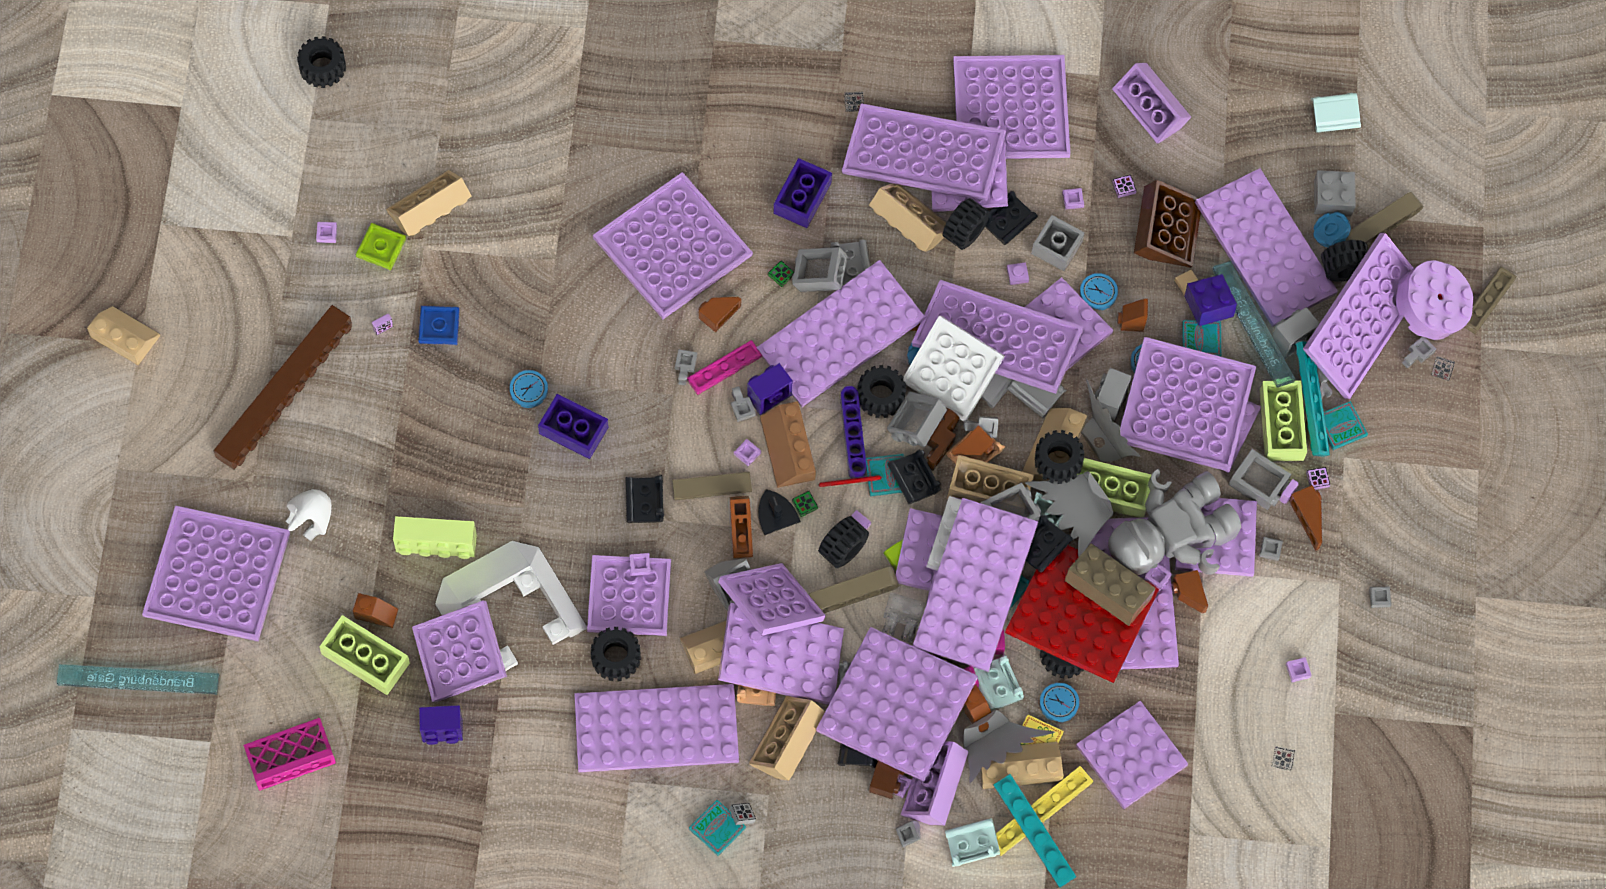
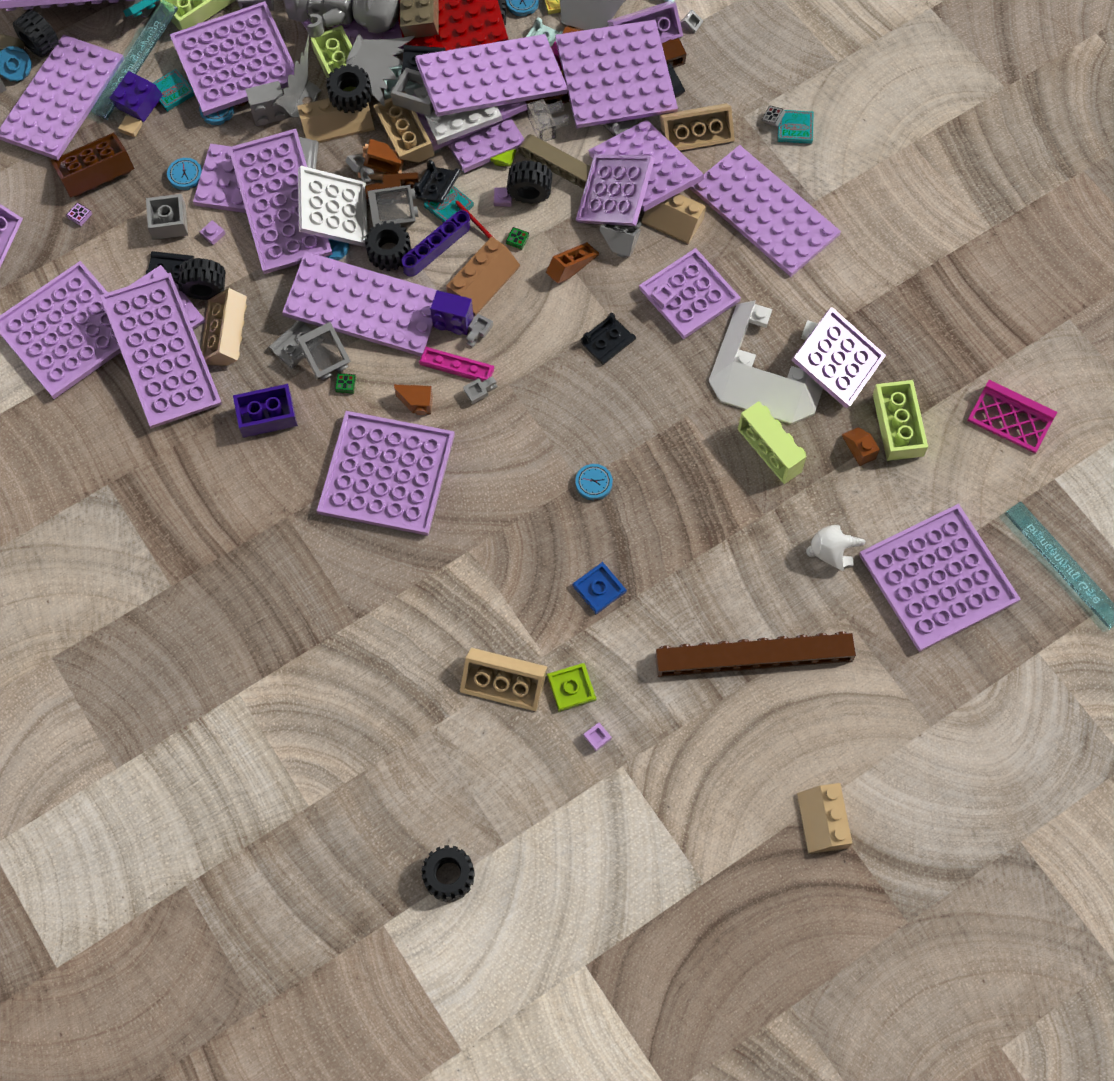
camera: 125 degrees left, 0 degrees up
lavender tile [372,314,393,335] -> none
dark purple brick [419,705,463,745] -> none
dark purple brick [538,394,609,459] -> none
black tyre [591,627,641,681] -> none
dark tan tile [672,472,752,500] -> none
lavender tile [734,439,761,466] -> none
black shield [758,489,801,535] -> none
clear tile [844,92,864,112] -> none
lavender tile [1062,188,1084,210] -> none
dark orange slope [1117,299,1148,332] -> none
light grey brick [1271,307,1320,359] -> none

